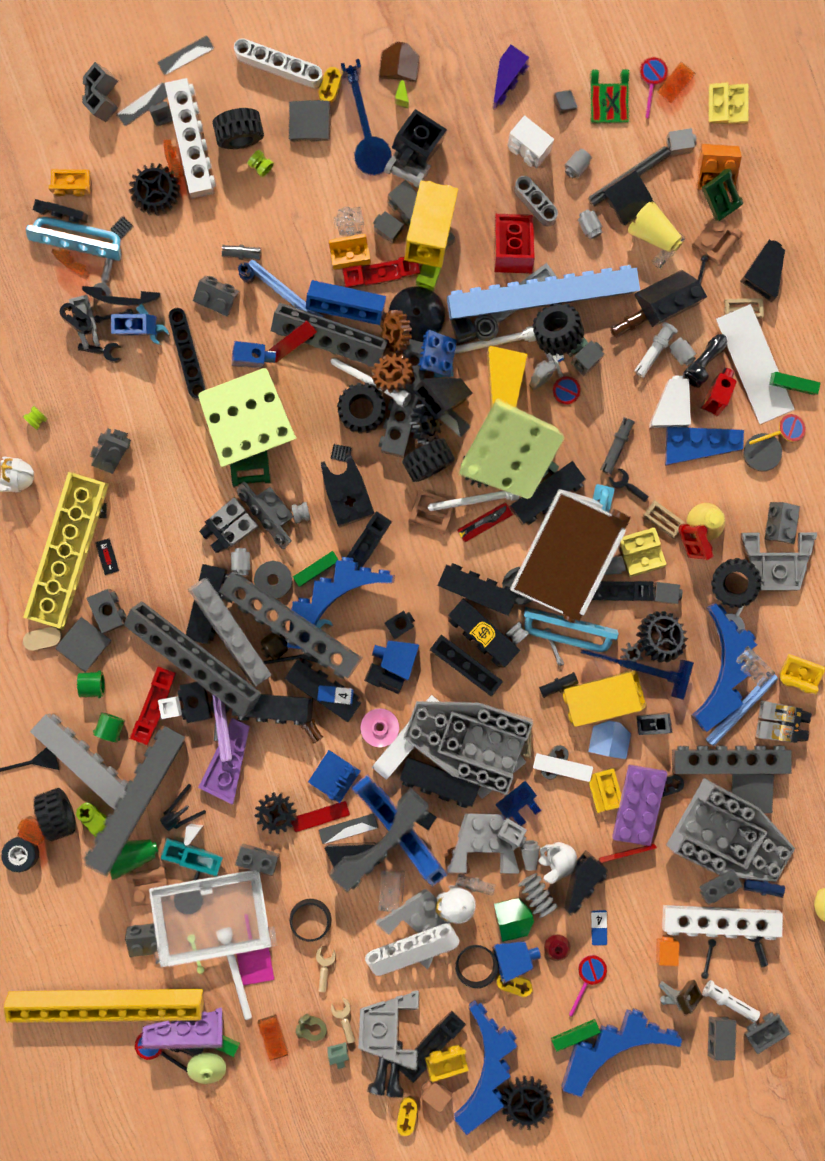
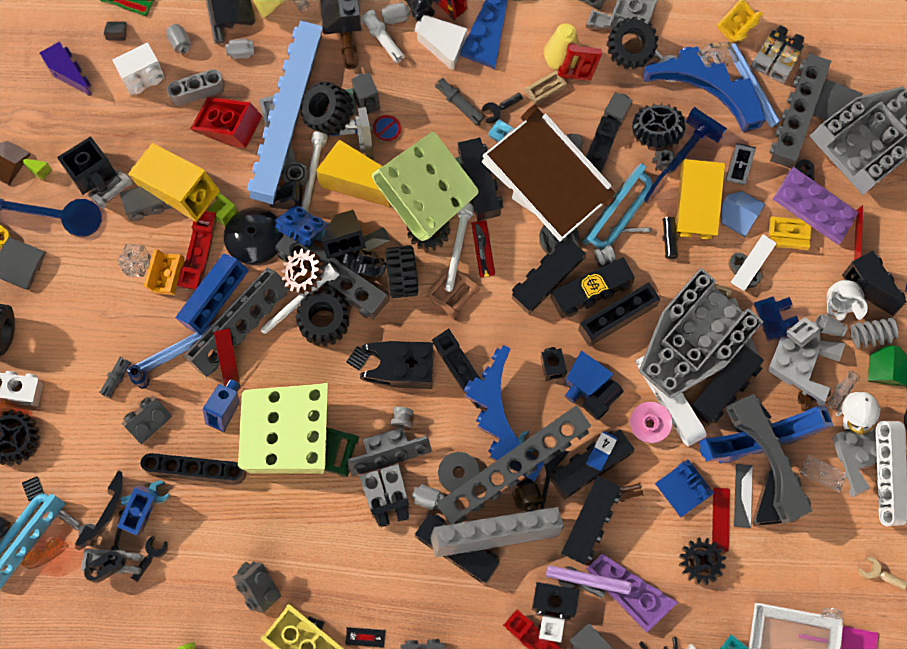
camera: 65 degrees left, 15 degrees down
dark grey brick [124,601,261,717] -> none
dark grey brick [235,844,280,876] -> none
lime wheel [247,150,274,177] -> none
black tyre [289,899,332,942] -> none
green piece [293,551,339,587] -> none
dark grey brick [373,211,404,244] -> none
dark orange gear [381,310,412,353] -> none
light yellow slope [620,527,667,577] -> none

